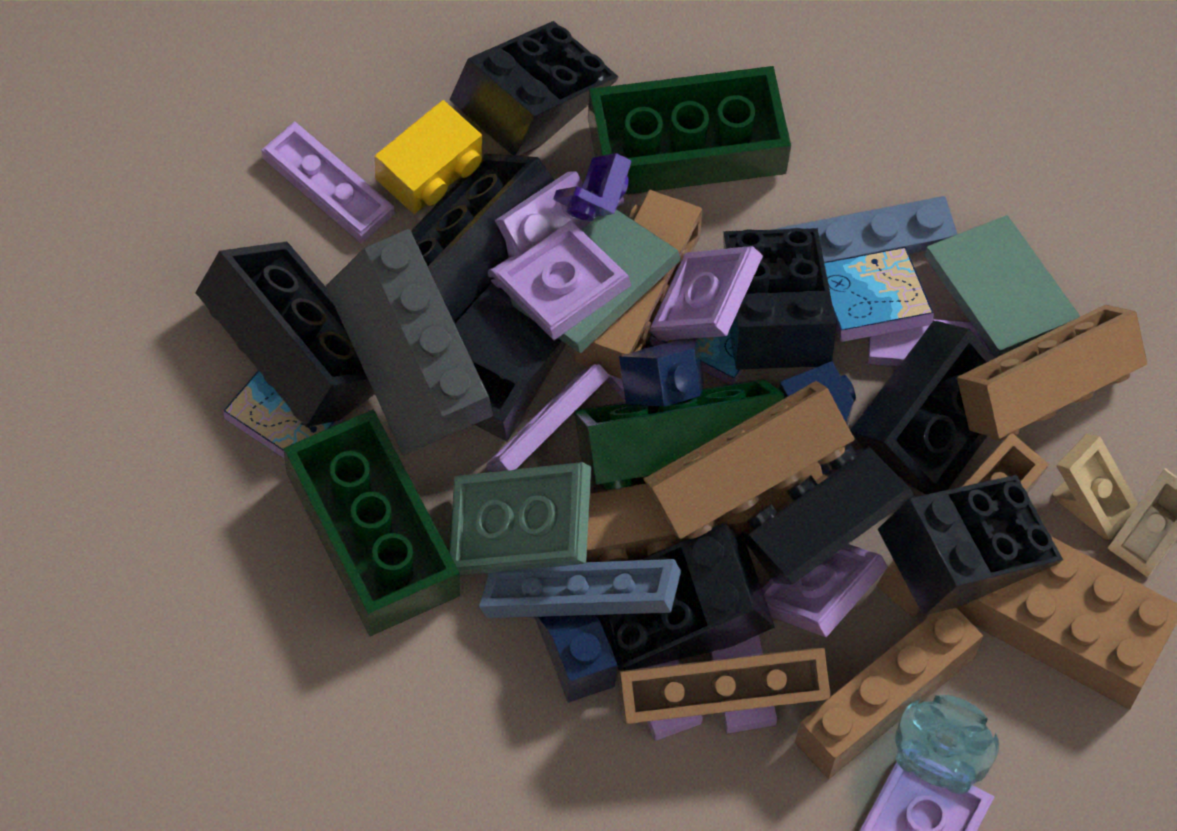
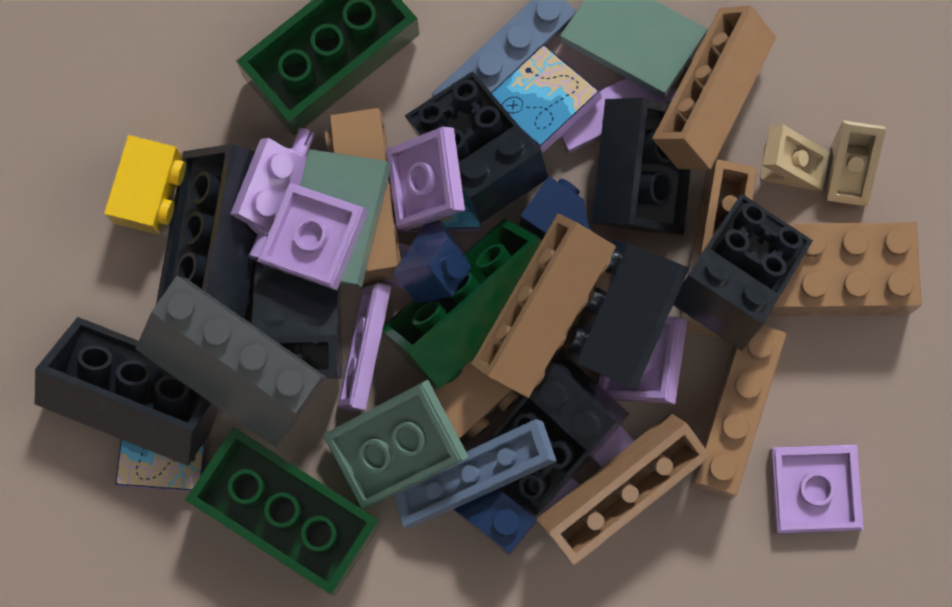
camera: 25 degrees left, 15 degrees up
lavender tile [261,121,395,244] -> none
black slope [449,21,619,156] -> none
dark purple bracket [553,153,632,221] -> none
clear light blue plate [895,695,999,794] -> none

